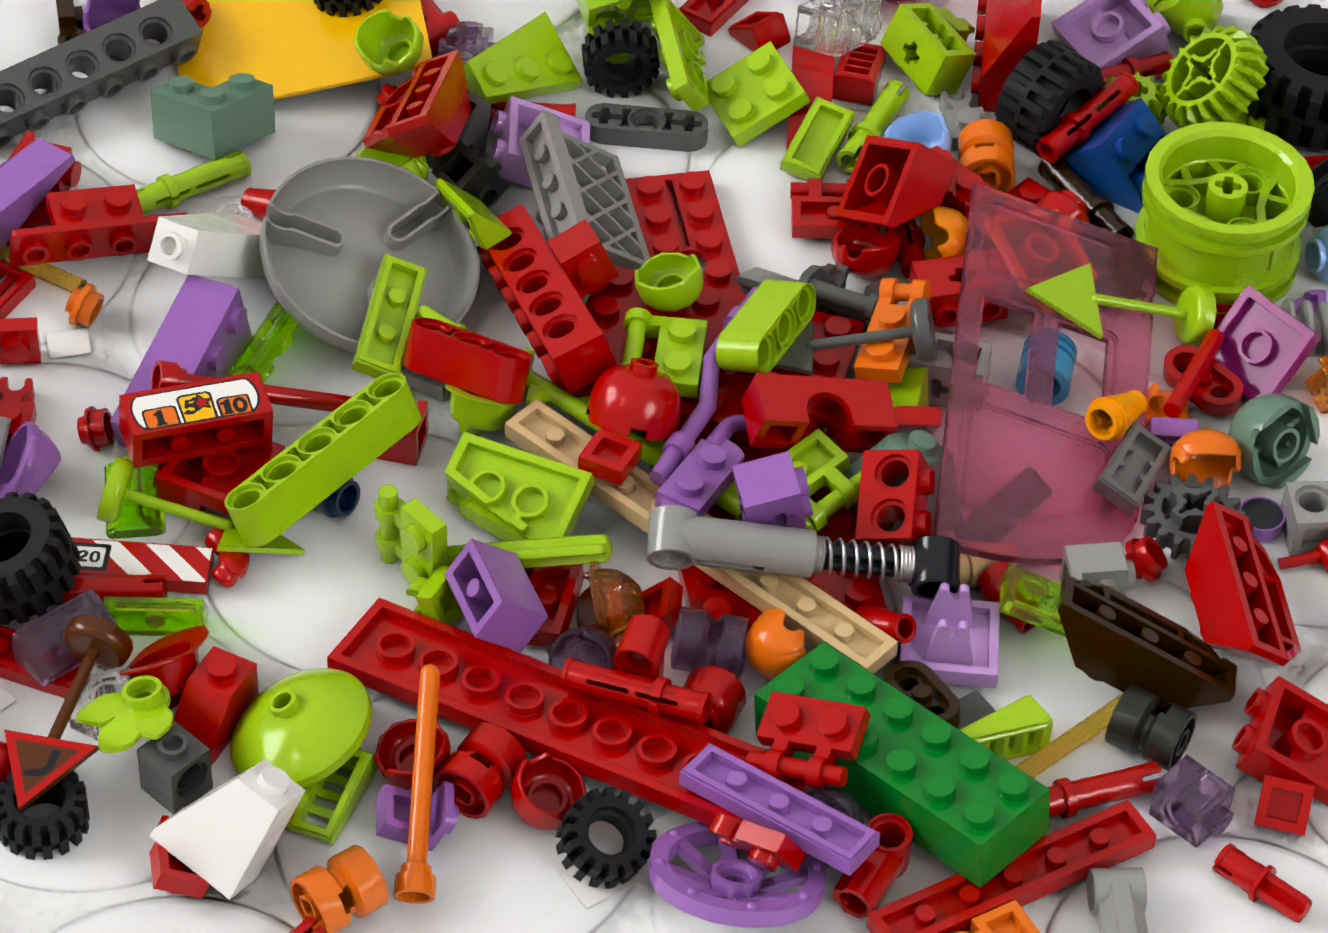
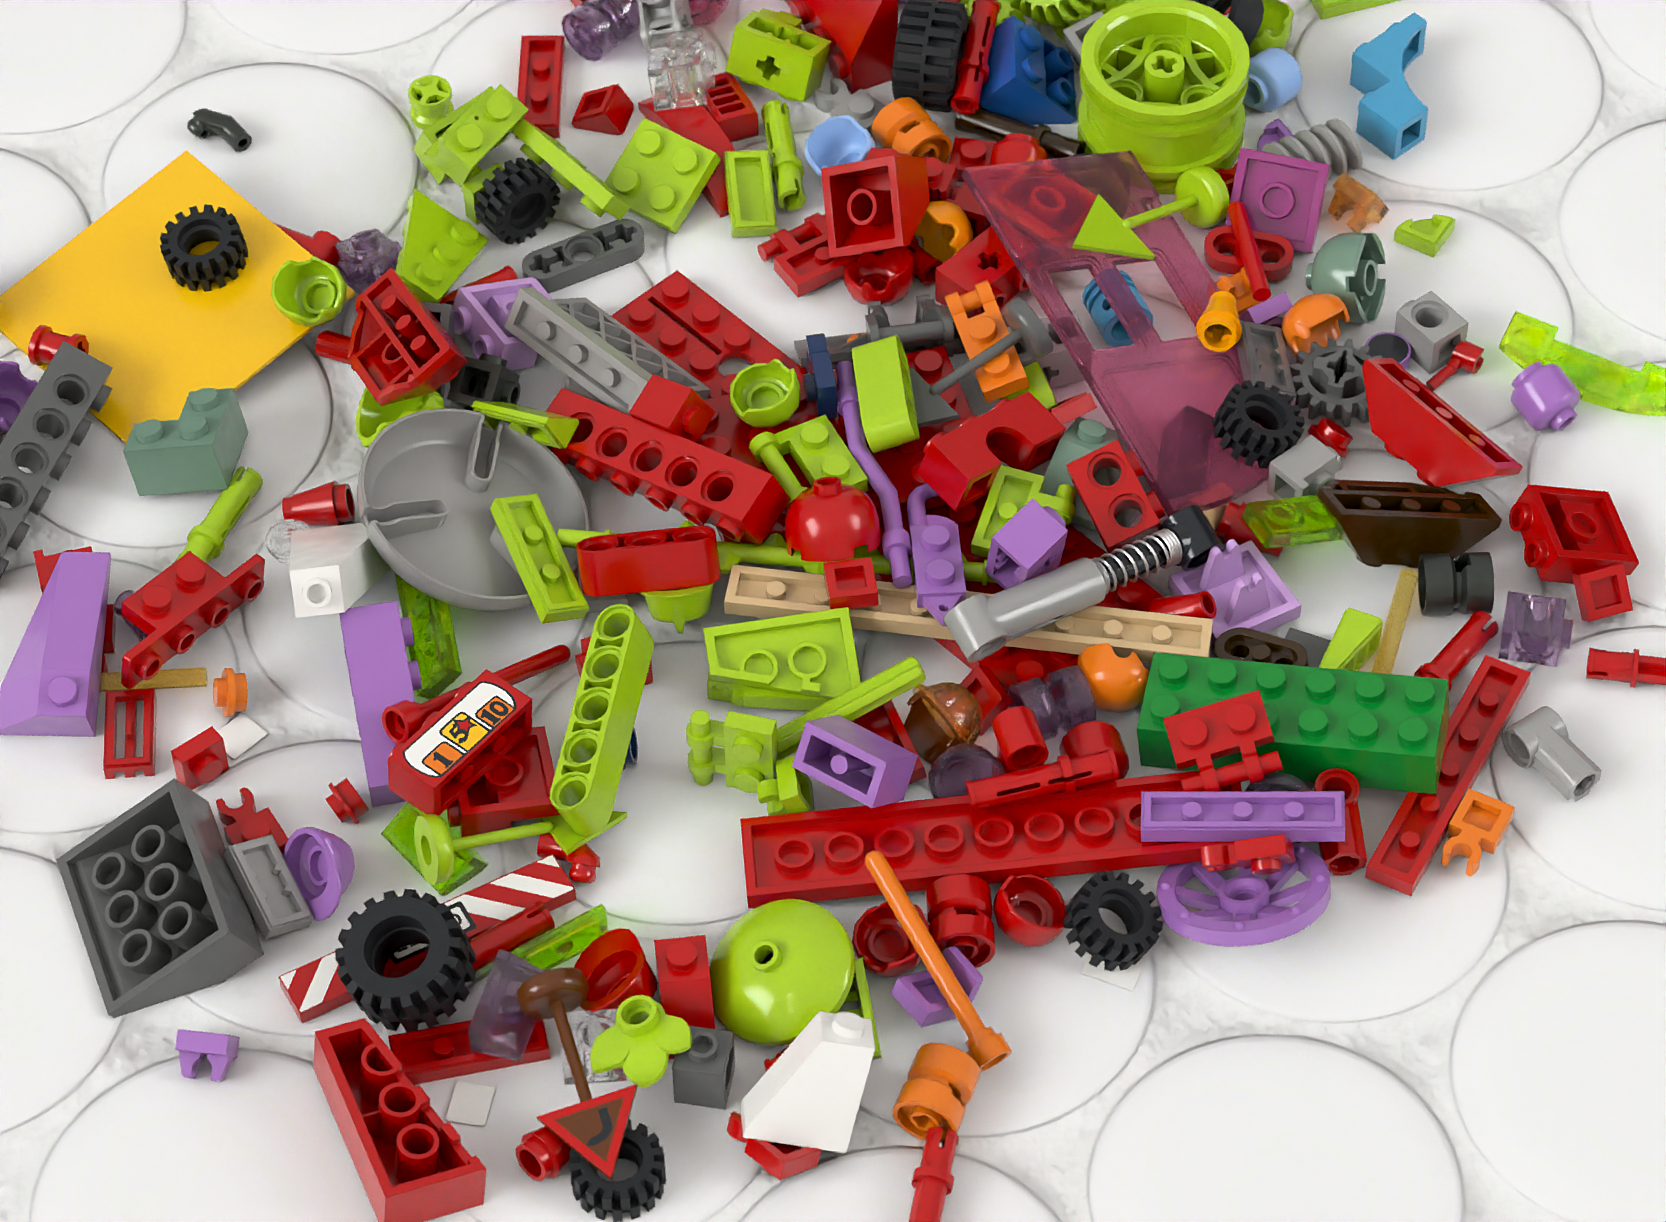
camera: 30 degrees left, 5 degrees up
none -> dark blue plate [803,333,837,418]
none -> black tyre [1212,380,1305,469]

